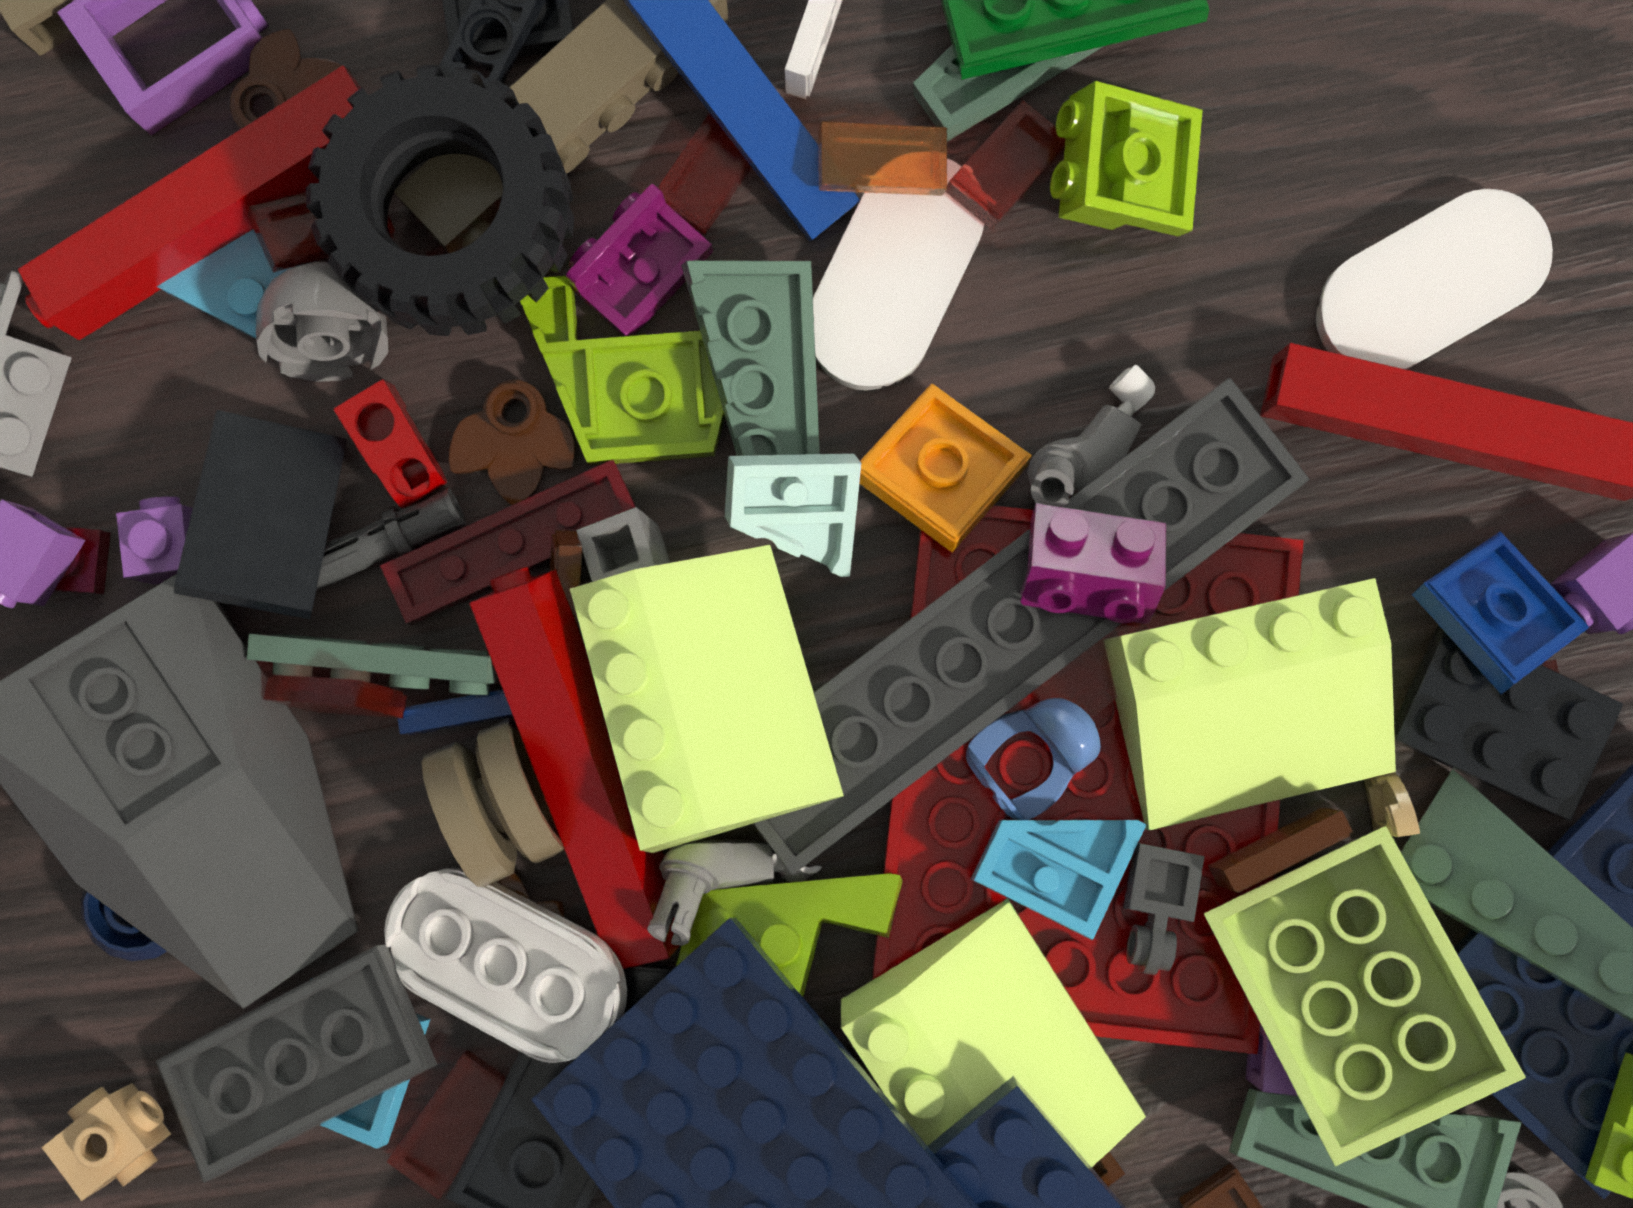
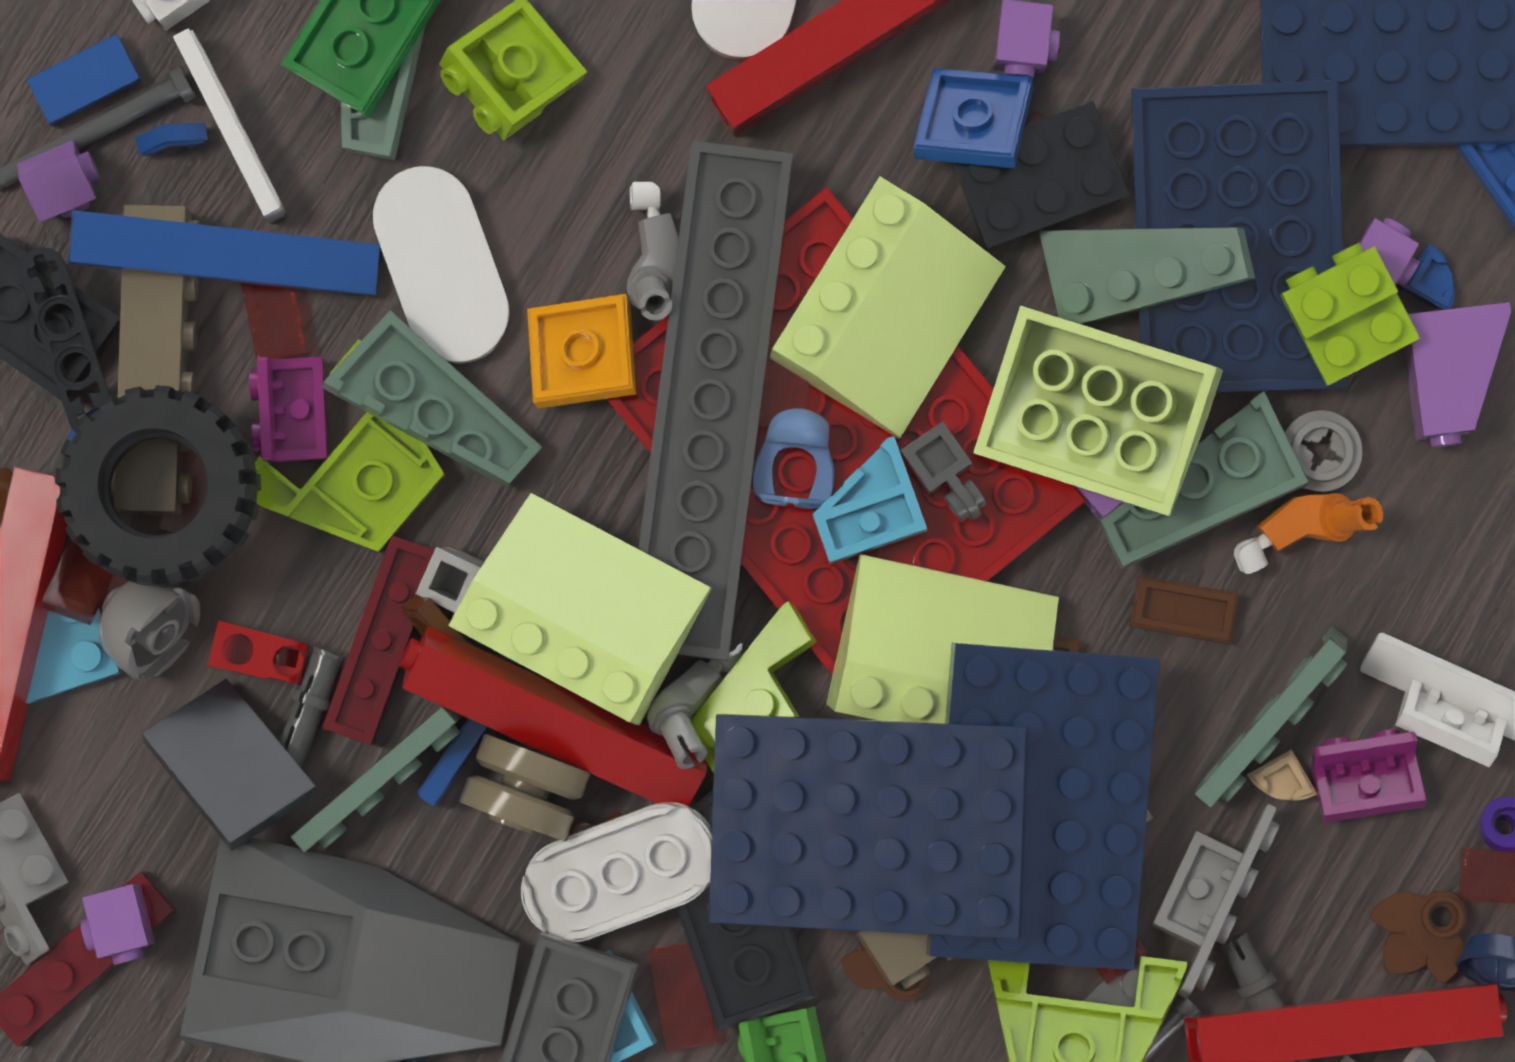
camera: 40 degrees left, 0 degrees up
medium lavender brick [116,497,193,585] -> none
clear red tile [263,675,407,718] -> none
reddish brown plate [449,380,575,505] -> none
light aqua wing [725,454,861,577] -> none
clear orange tile [819,121,947,196] -> none
clear red tile [944,100,1066,230] -> none
magenta bracket [1020,503,1166,624] -> none
reddish brown tile [1208,808,1353,893] -> none
tan tile [1364,772,1420,837] -> none

